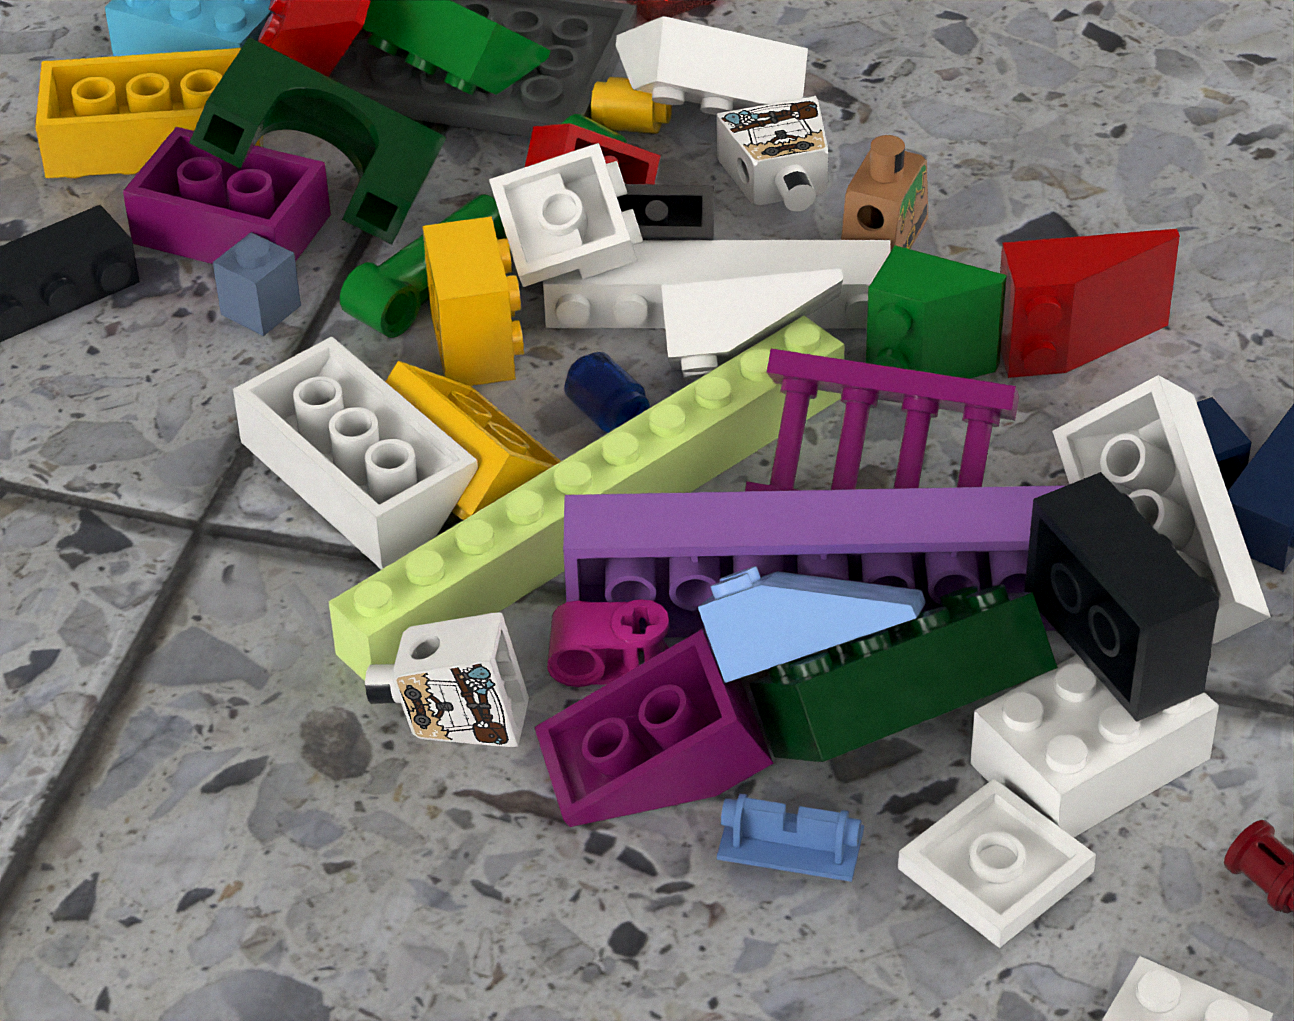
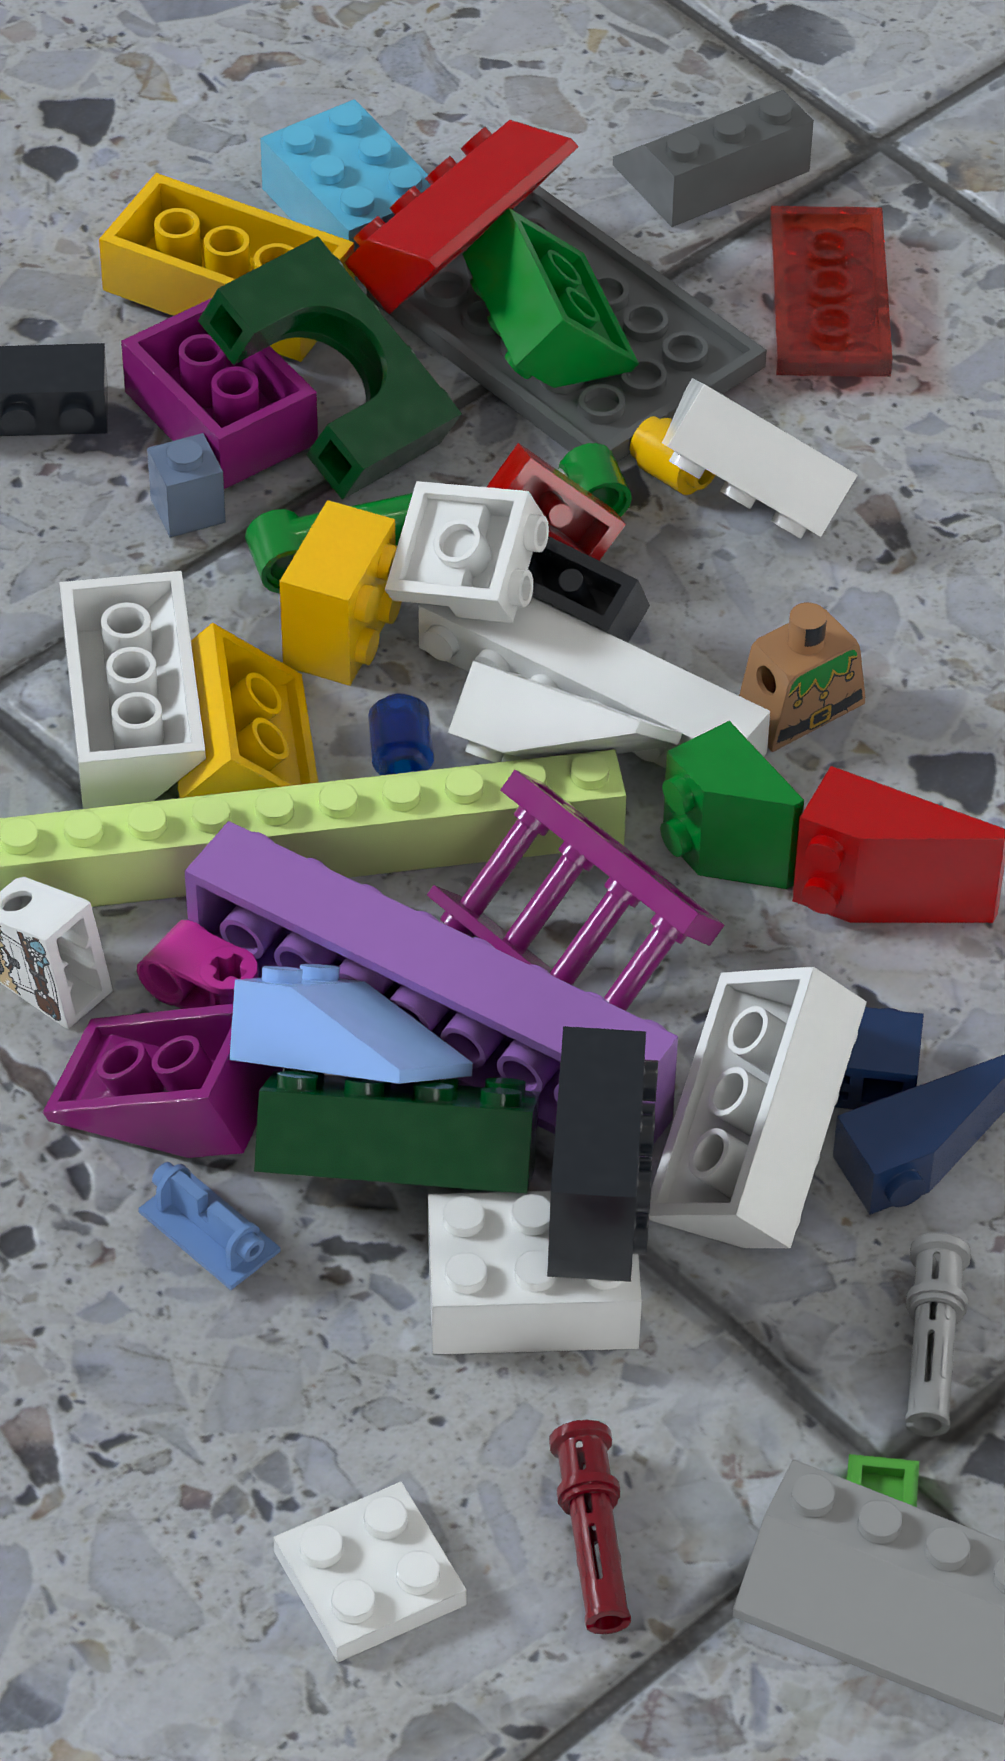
camera: 30 degrees right, 5 degrees up
white torso [717,96,828,211] -> none
white plate [898,778,1096,948] -> none

